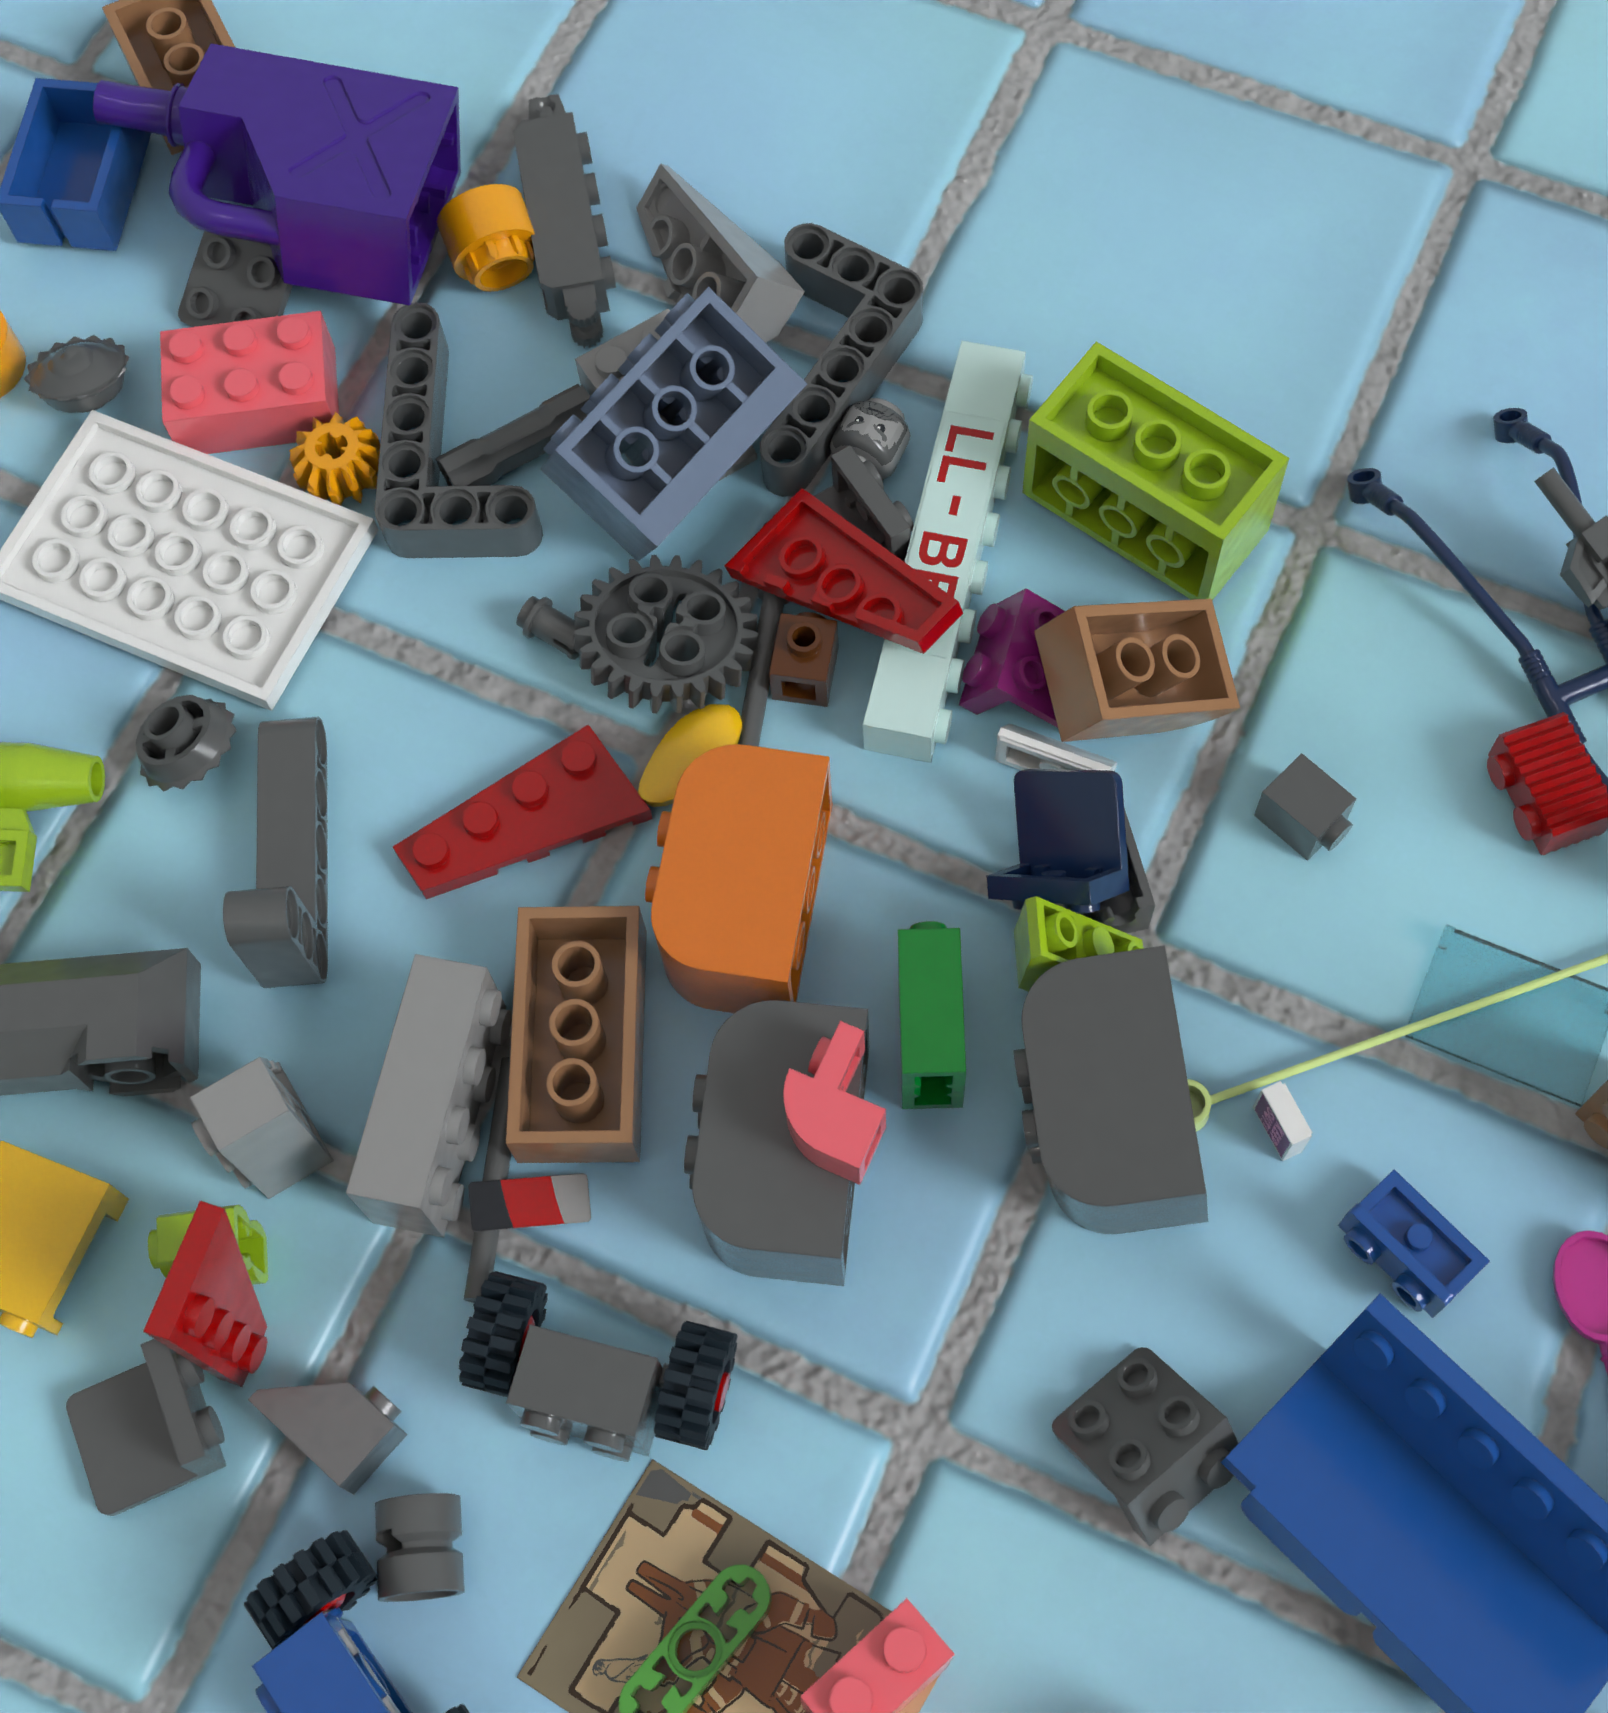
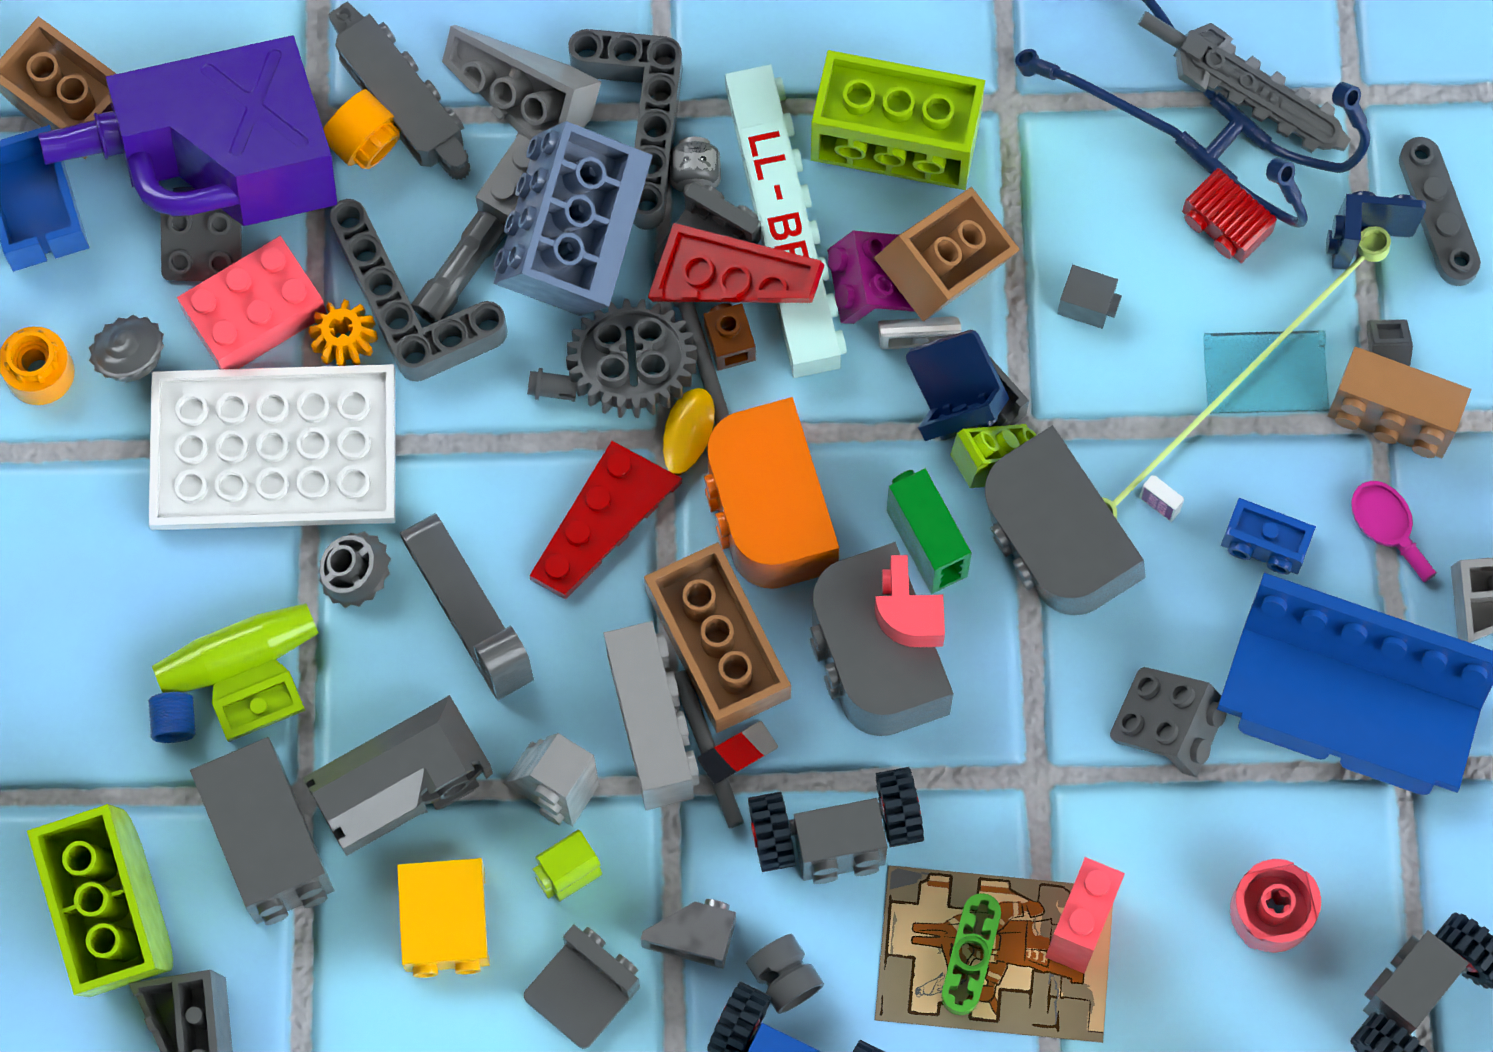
camera: 30 degrees left, 5 degrees up
red wing [143,1201,267,1387] -> none

